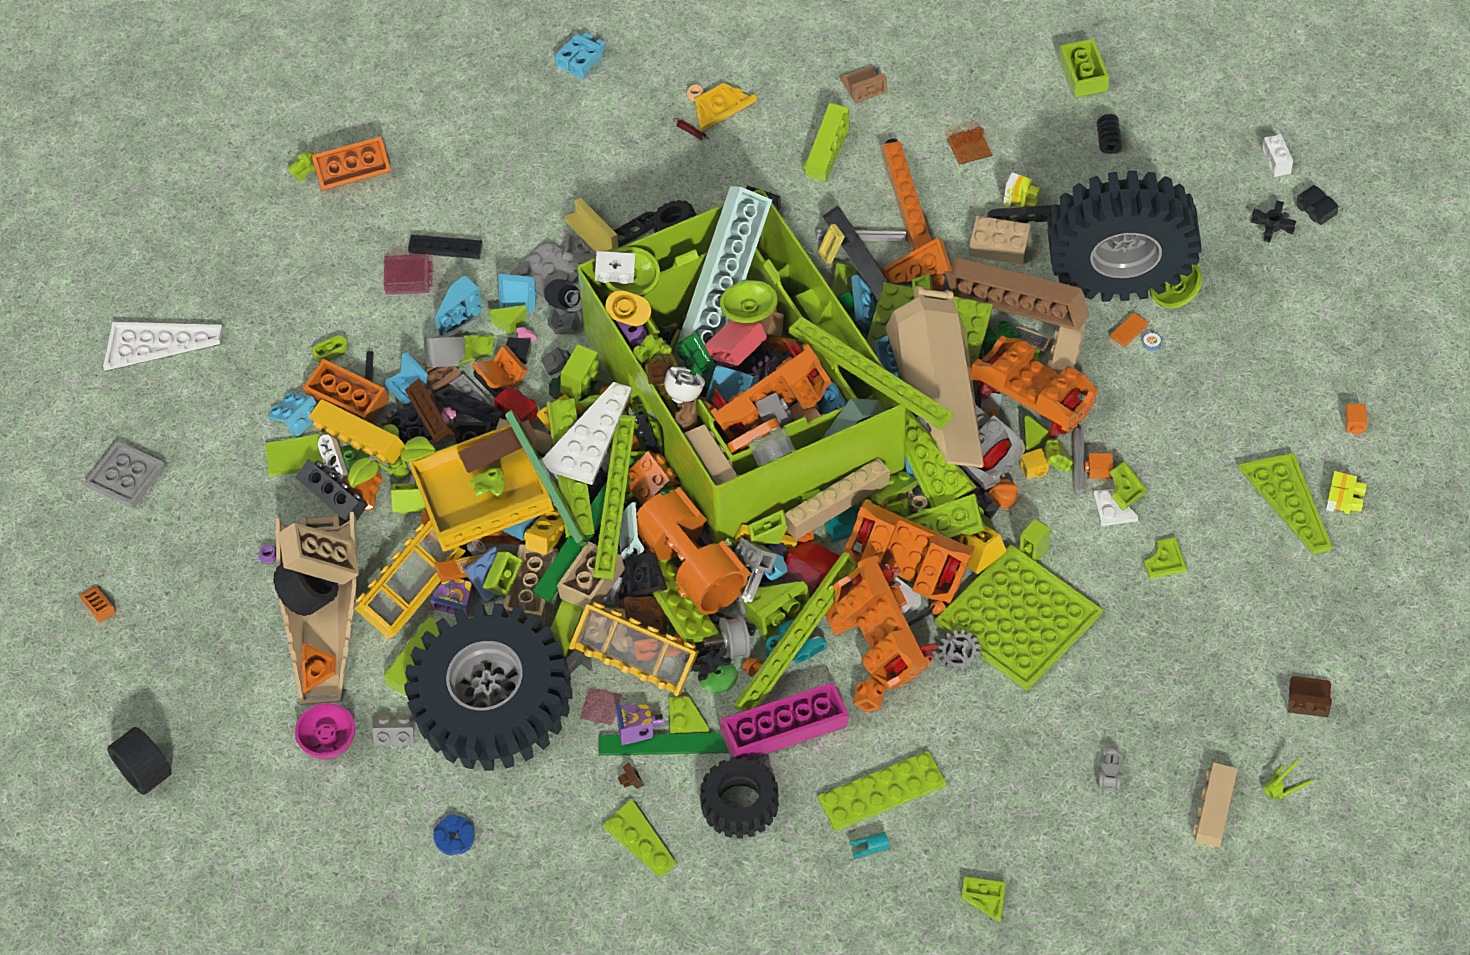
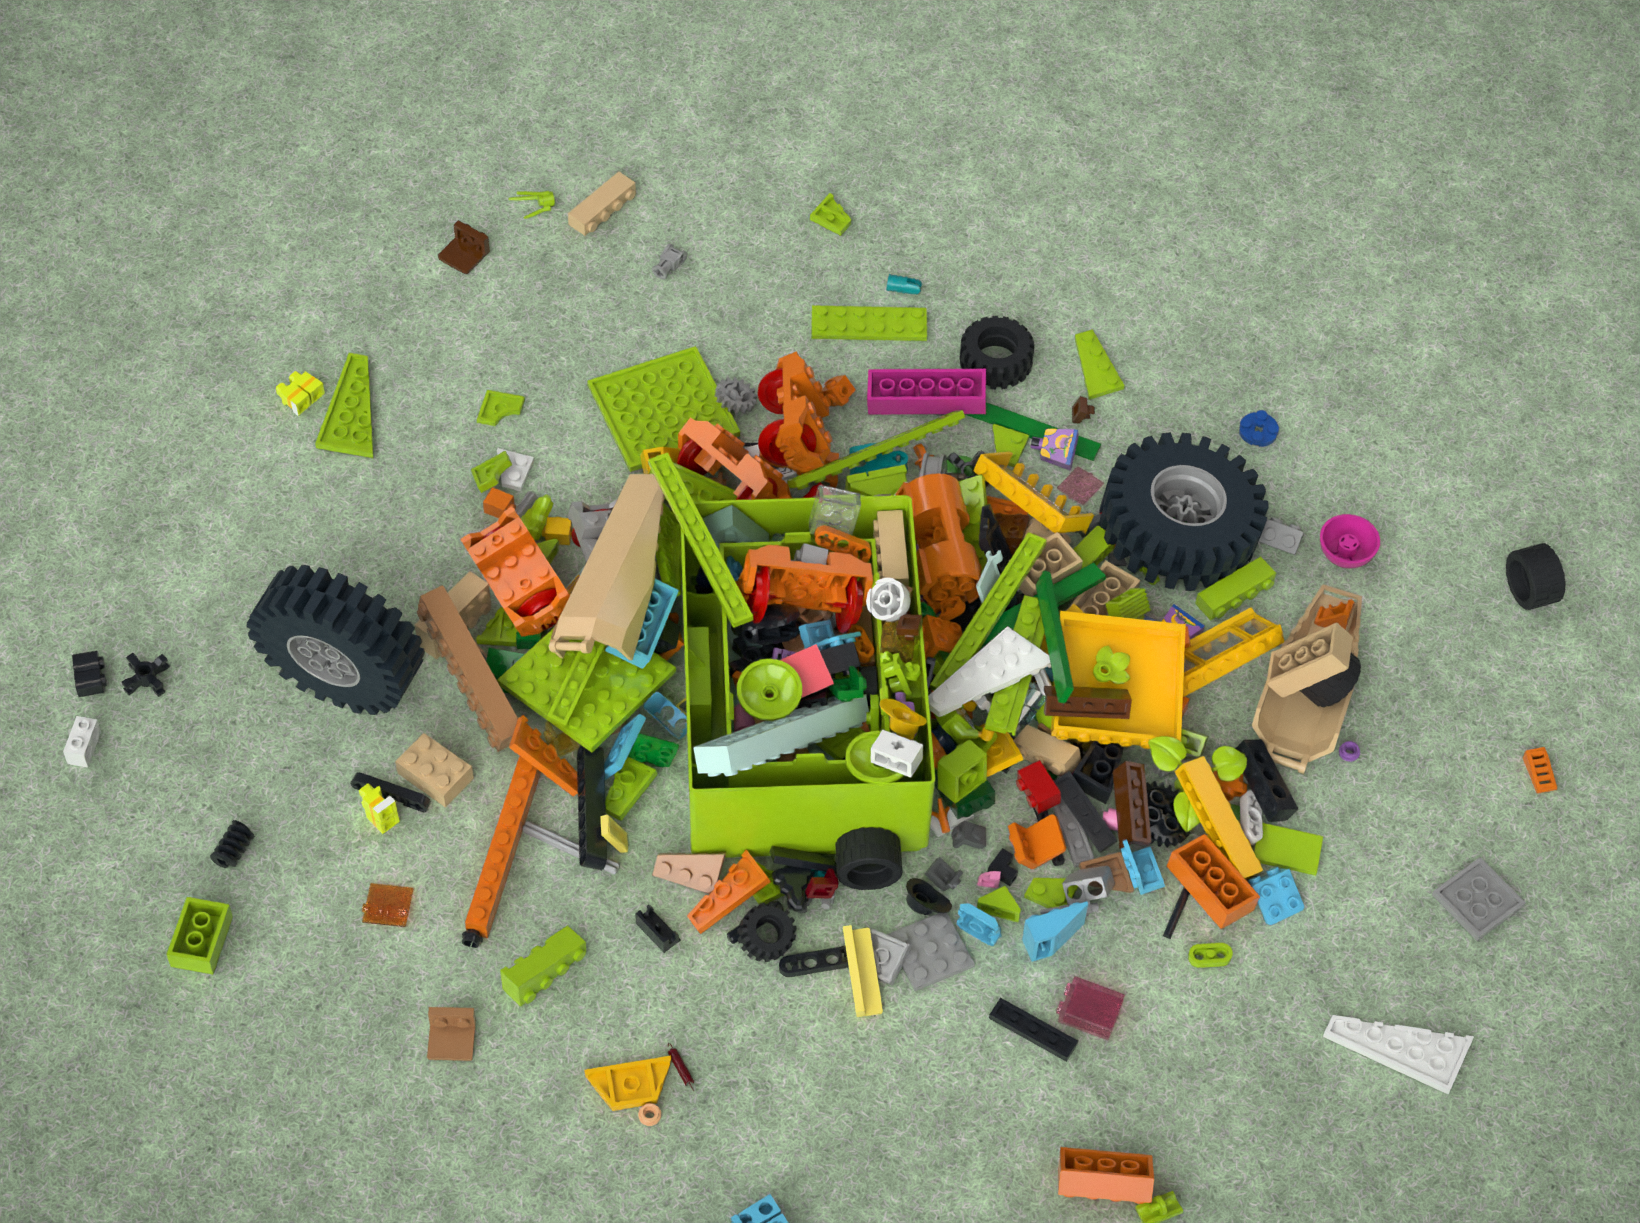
camera: 160 degrees left, 0 degrees up
lime brick [1020,519,1051,562] -> none
orange brick [1344,404,1368,434] -> none

